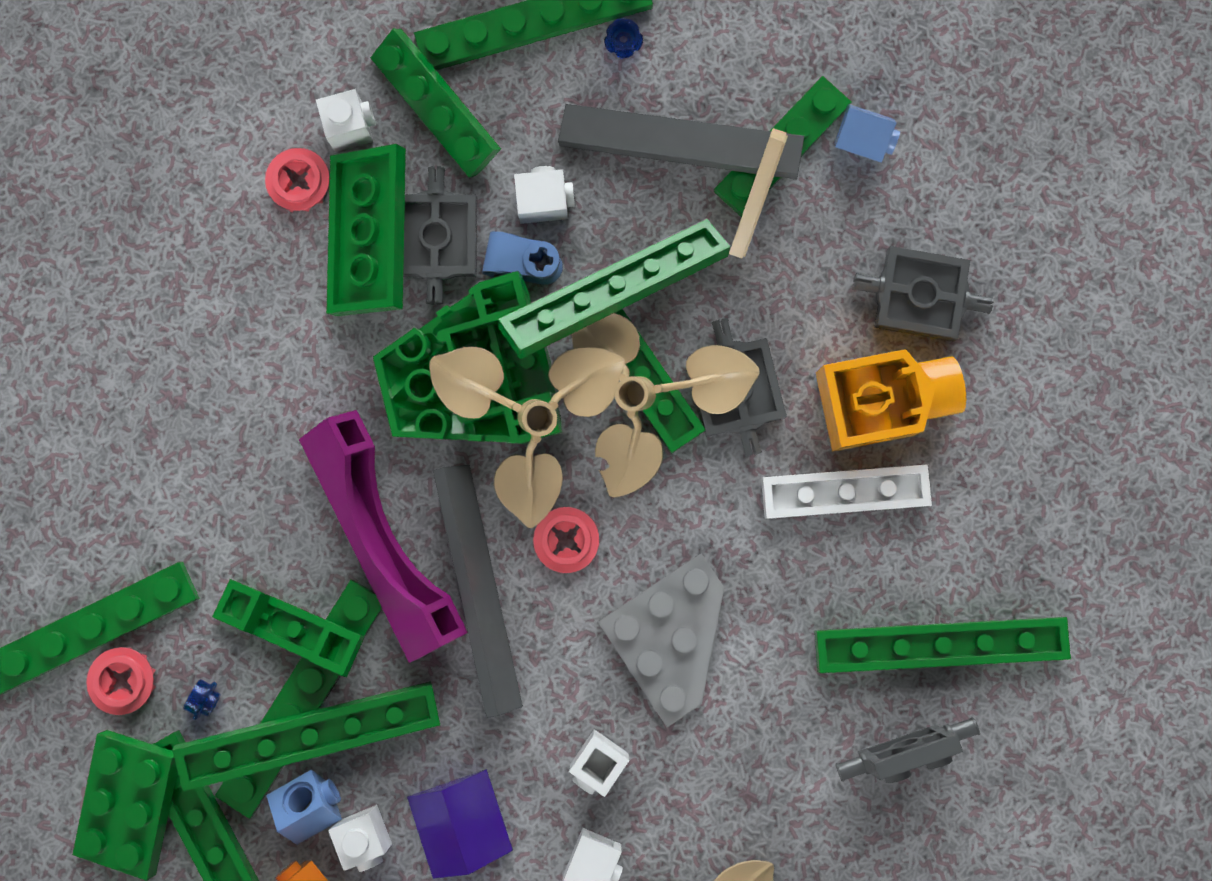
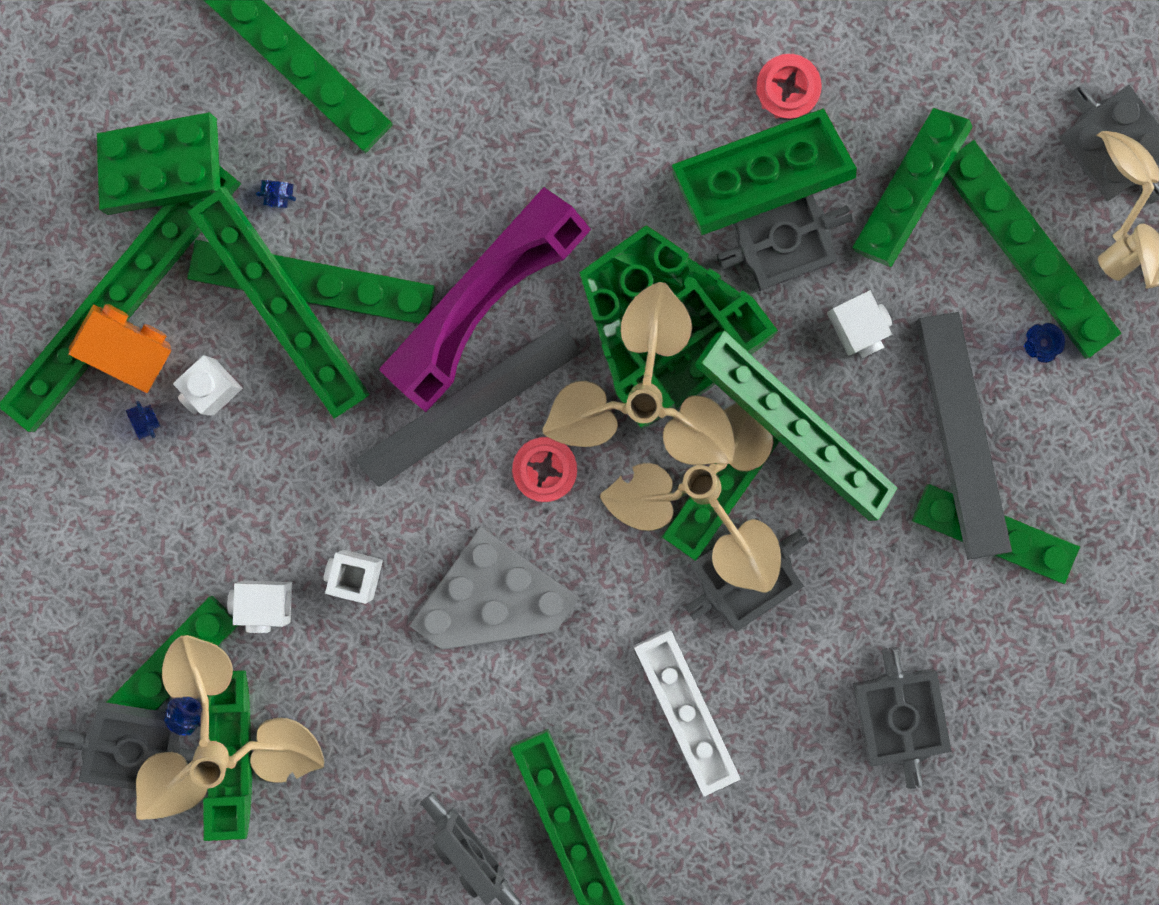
camera: 70 degrees right, 5 degrees up
coral gear [86,647,156,715] -> none
green slope [212,579,365,678] -> none
medium blue brick [266,769,342,845] -> none
white brick [316,89,376,153] -> none
dark purple slope [407,769,513,879] -> none
medium blue piece [482,231,563,285] -> none
tan tile [729,128,788,258] -> none
light orange brick [816,349,966,452] -> none
medium blue brick [834,104,900,162] -> none

